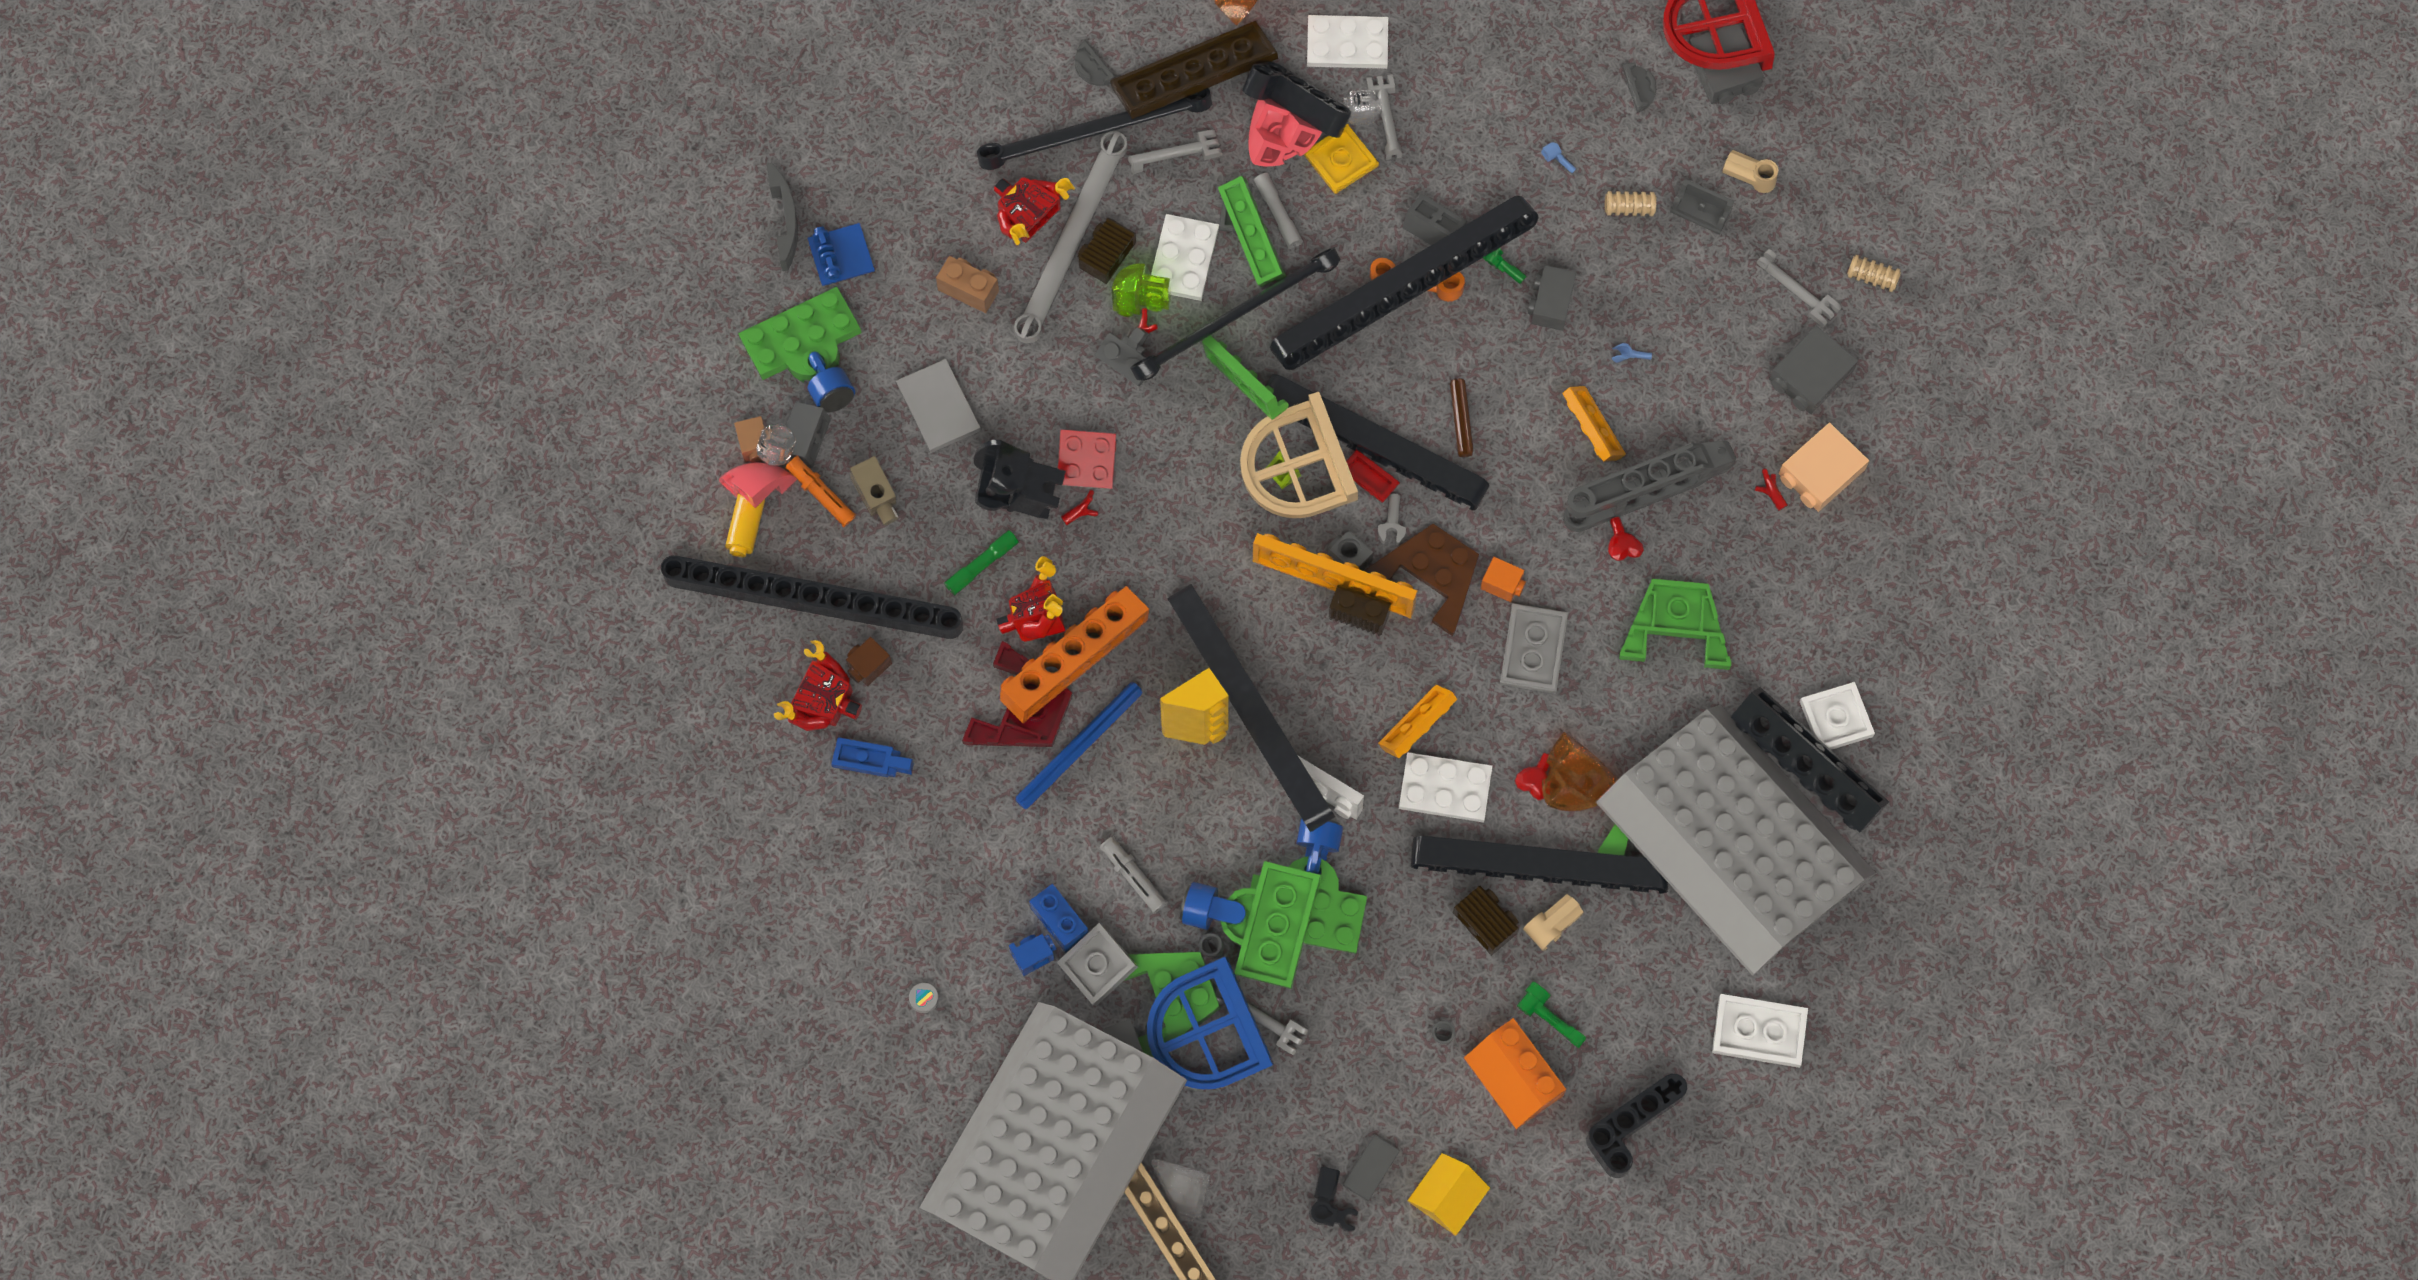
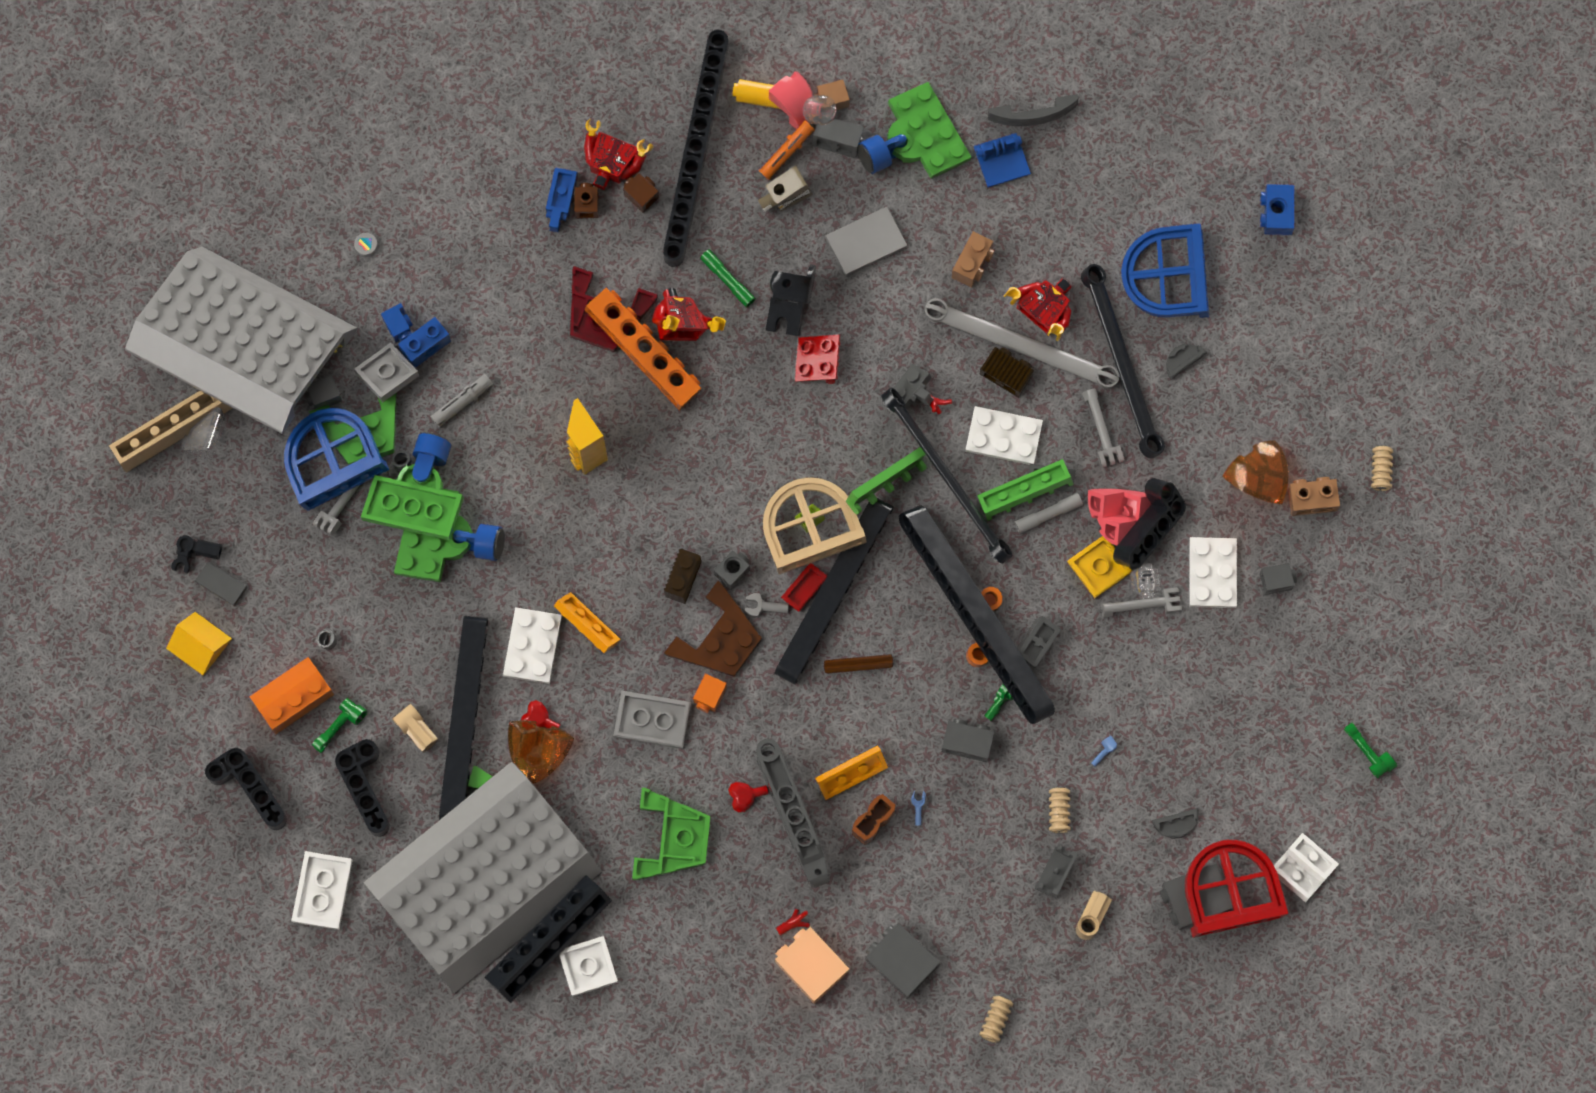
camera: 90 degrees right, 5 degrees up
blue axle [1016,682,1142,809] -> none
red bar [1061,490,1098,526] -> none
dark brown tile [1110,21,1278,119] -> none
clear neon green brick [1112,263,1171,317] -> none
black beam [1167,584,1335,832] -> none
light orange plate [1253,533,1417,618] -> none
white plate [1298,756,1364,820] -> none
dark brown brick [1453,886,1519,956] -> none
light grey hinge [1757,249,1841,327] -> none
none -> black beam [335,739,390,837]
none -> reddish brown brick [574,183,598,219]
none -> dark orange brick [852,794,896,845]
none -> blue window [1121,223,1209,318]

